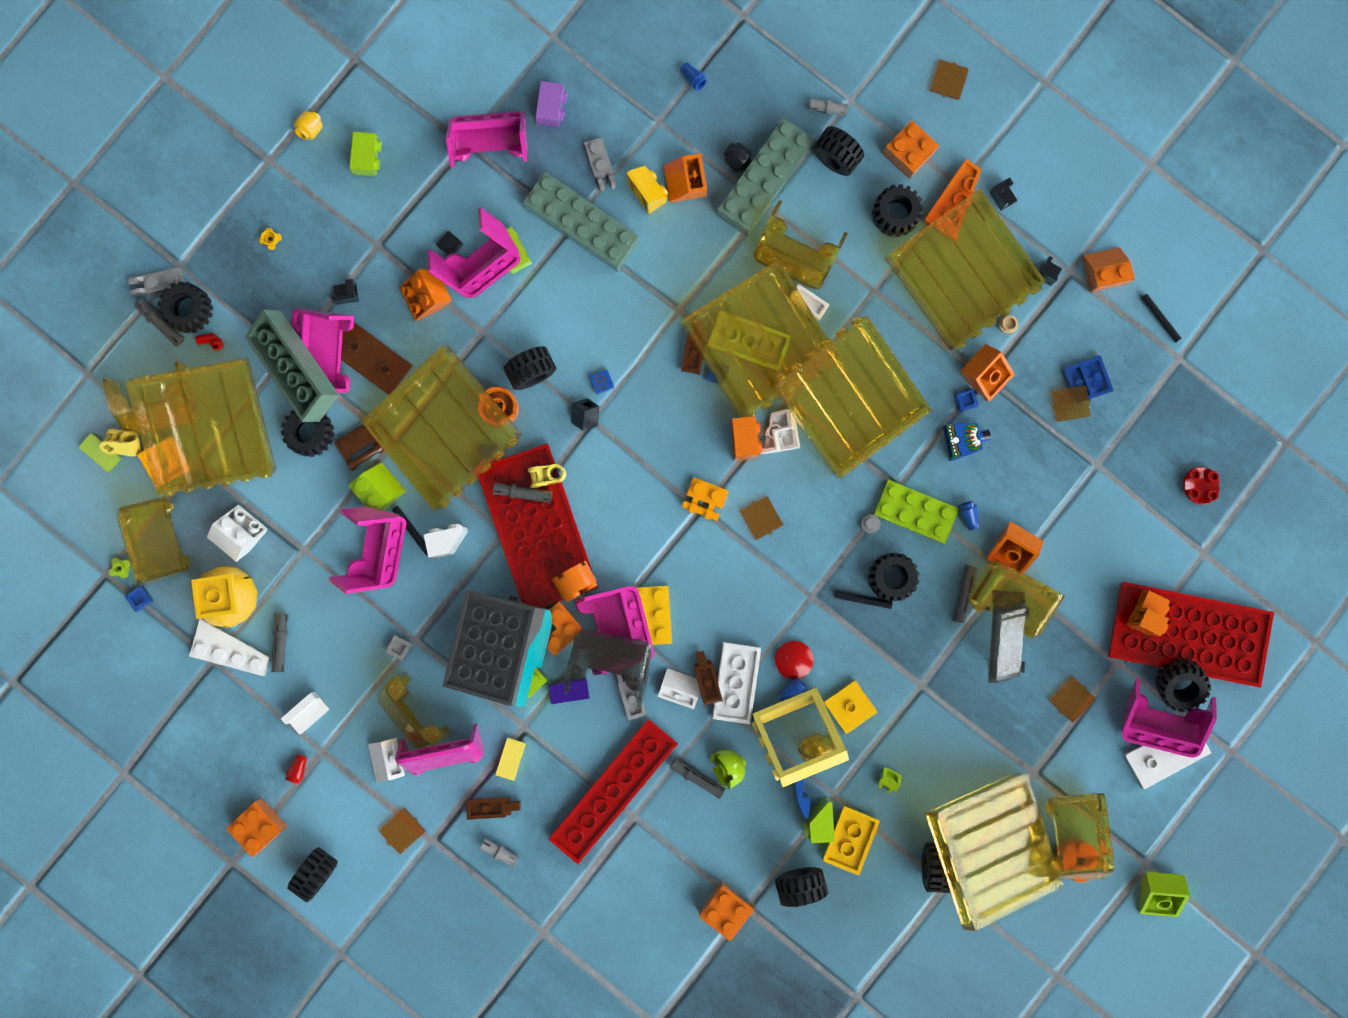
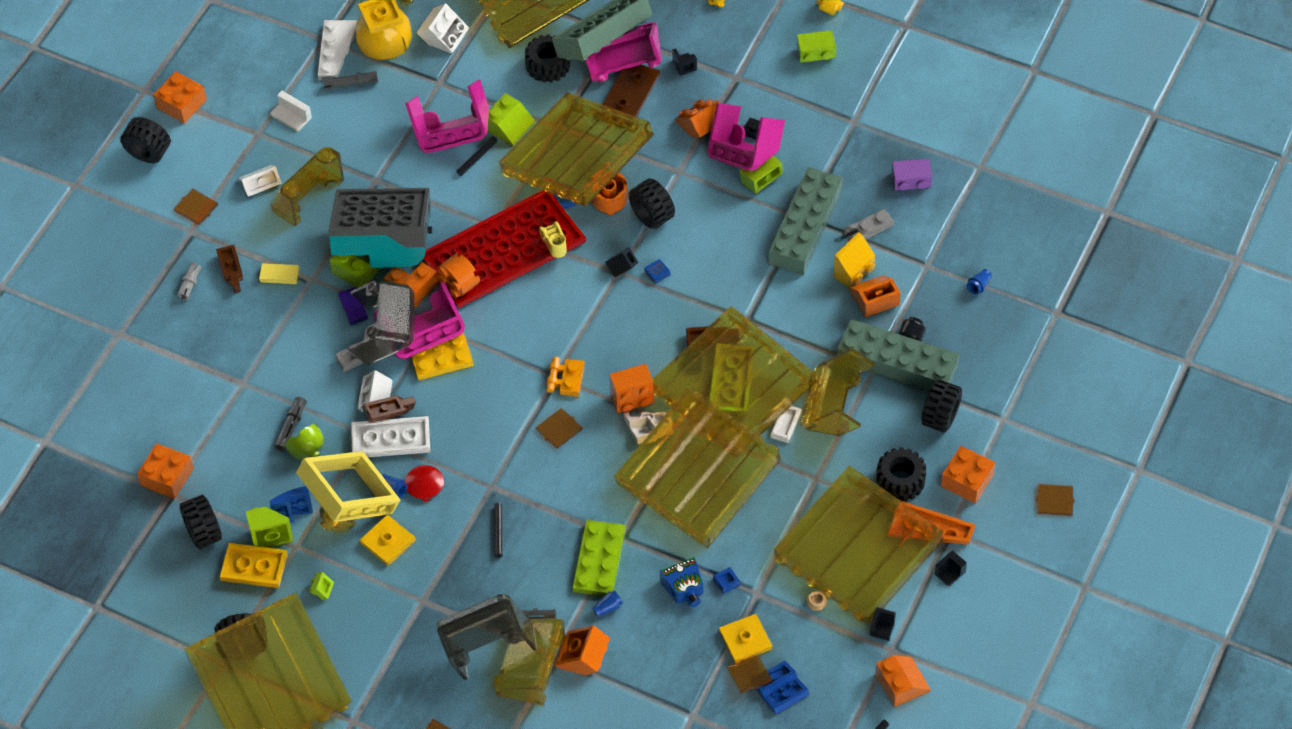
camera: 85 degrees right, 30 degrees down
red cone [285,754,308,785] -> none
reddish brown plate [334,422,385,471] -> none
light grey plate [386,635,413,661] -> none
dark pink windscreen [395,723,484,775] -> none
white slope [424,524,468,559] -> none
dark pink windscreen [446,112,528,167] -> none
dark grey pin [493,482,553,504] -> none
red plate [548,718,678,864] -> none
light grey pin [809,98,848,116] -> none
light grey plate [861,514,881,534] -> none
black tyre [868,553,920,601] -> none
orange slope [960,344,1015,402] -> none
none -> yellow plate [719,614,773,664]

